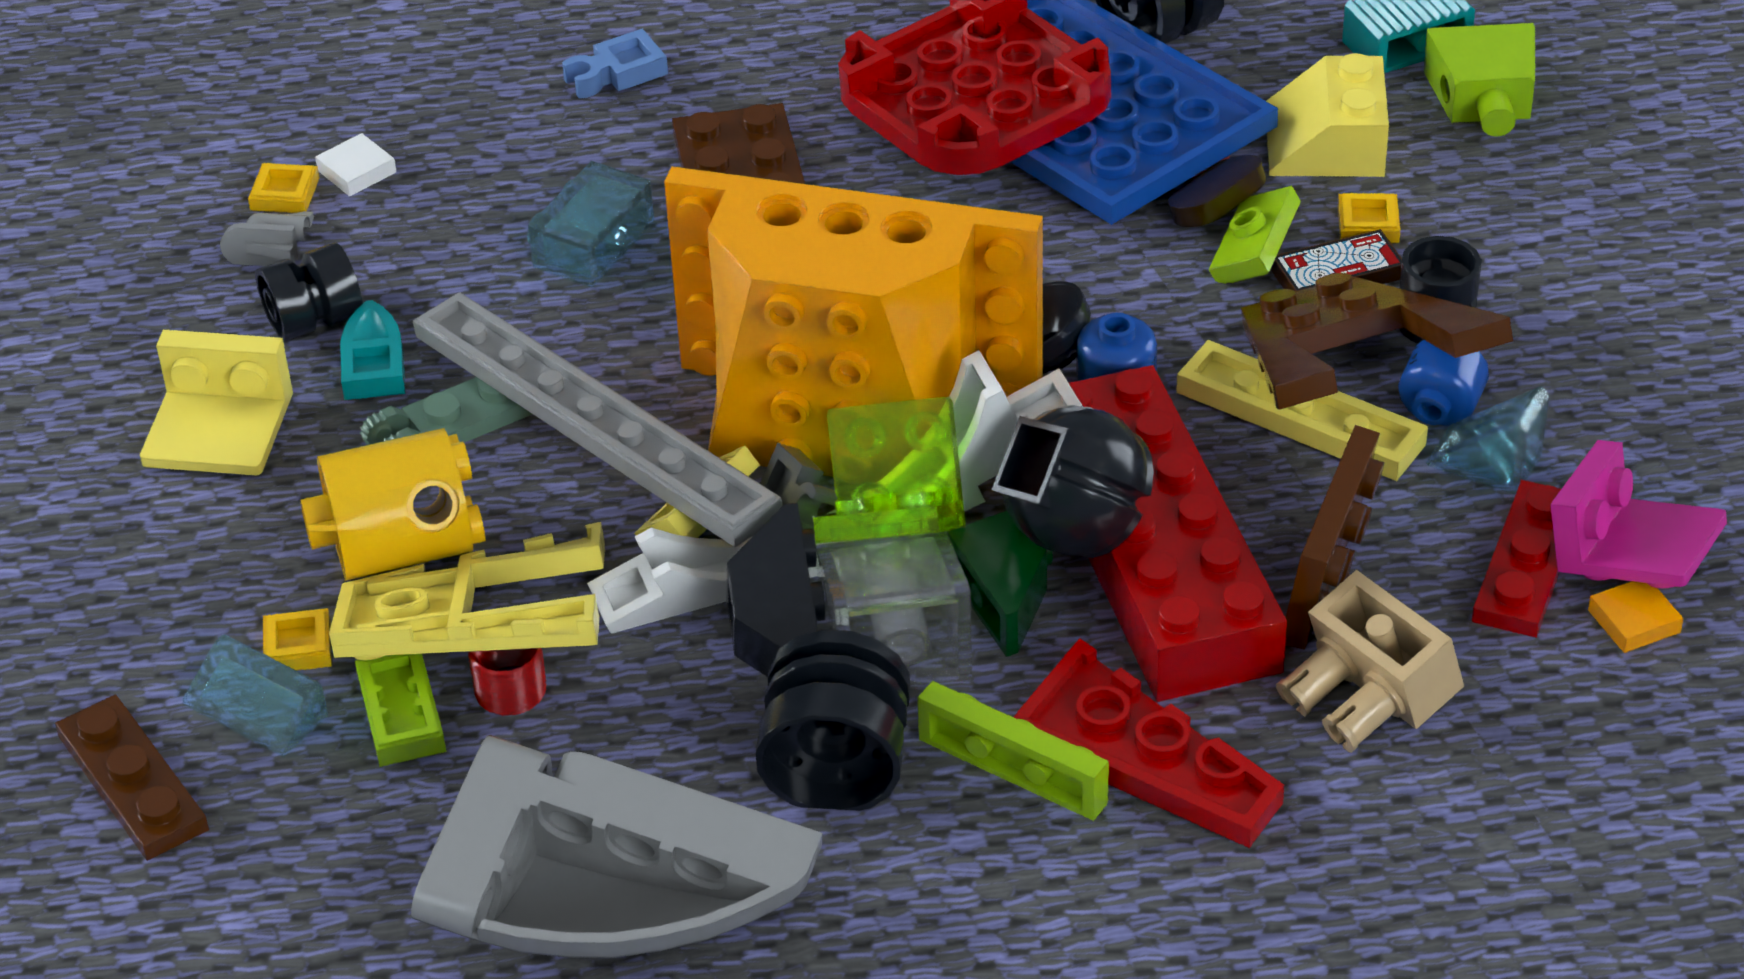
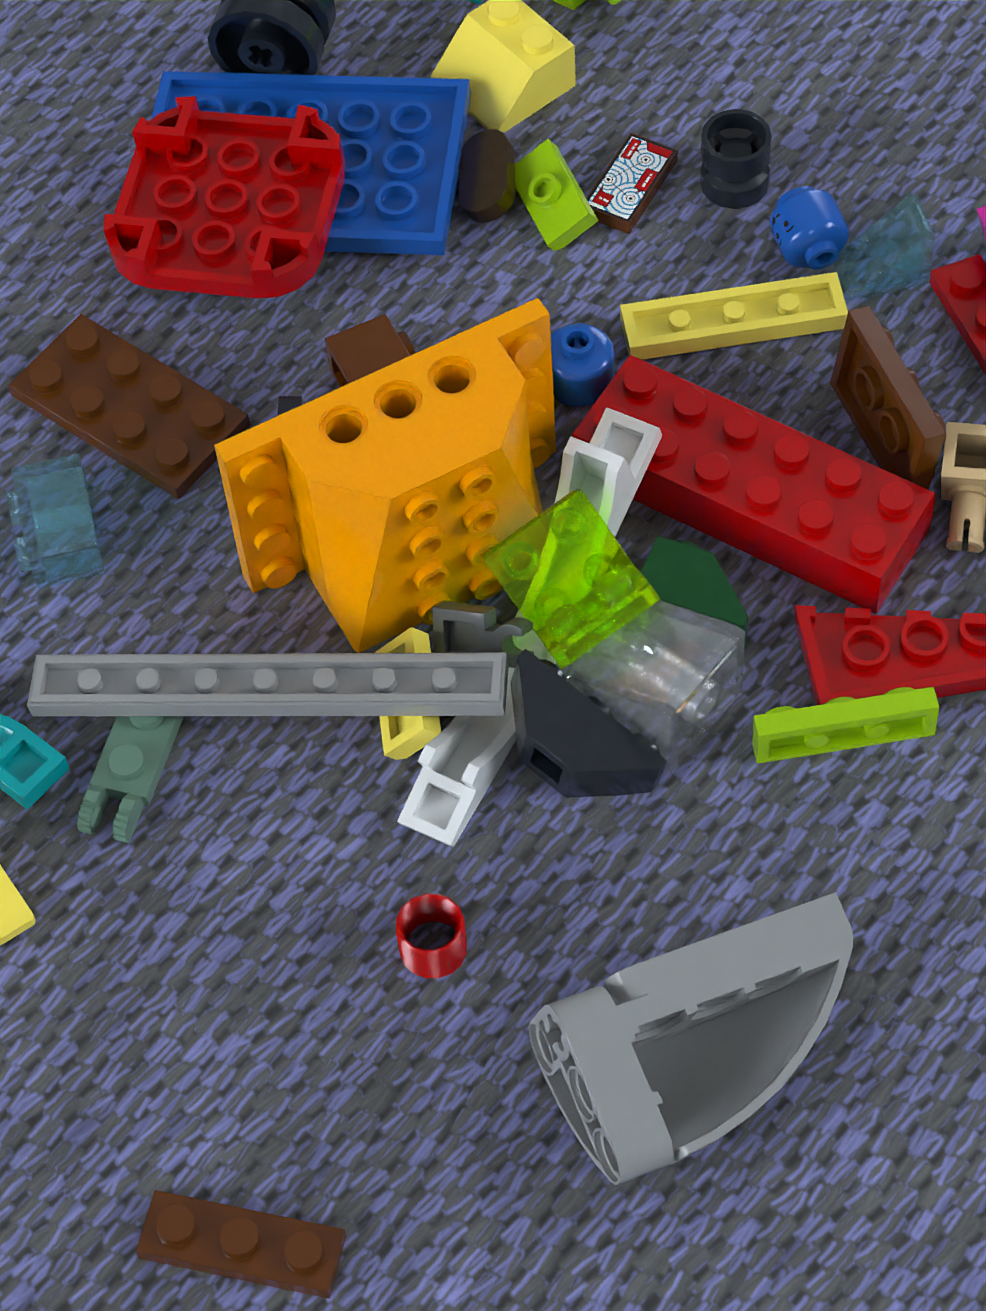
camera: 40 degrees left, 15 degrees up
clear light blue slope [182,634,328,757] -> none
yellow tile [263,608,332,674] -> none
yellow cylinder [300,428,486,581] -> none
light yellow wing [329,522,605,660] -> none
lime plate [355,654,447,767] -> none
black wheel [756,629,910,811] -> none
black piece [991,405,1154,558] -> none
reddish brown wing [1241,273,1513,410] -> none
yellow tile [1338,193,1400,243] -> none

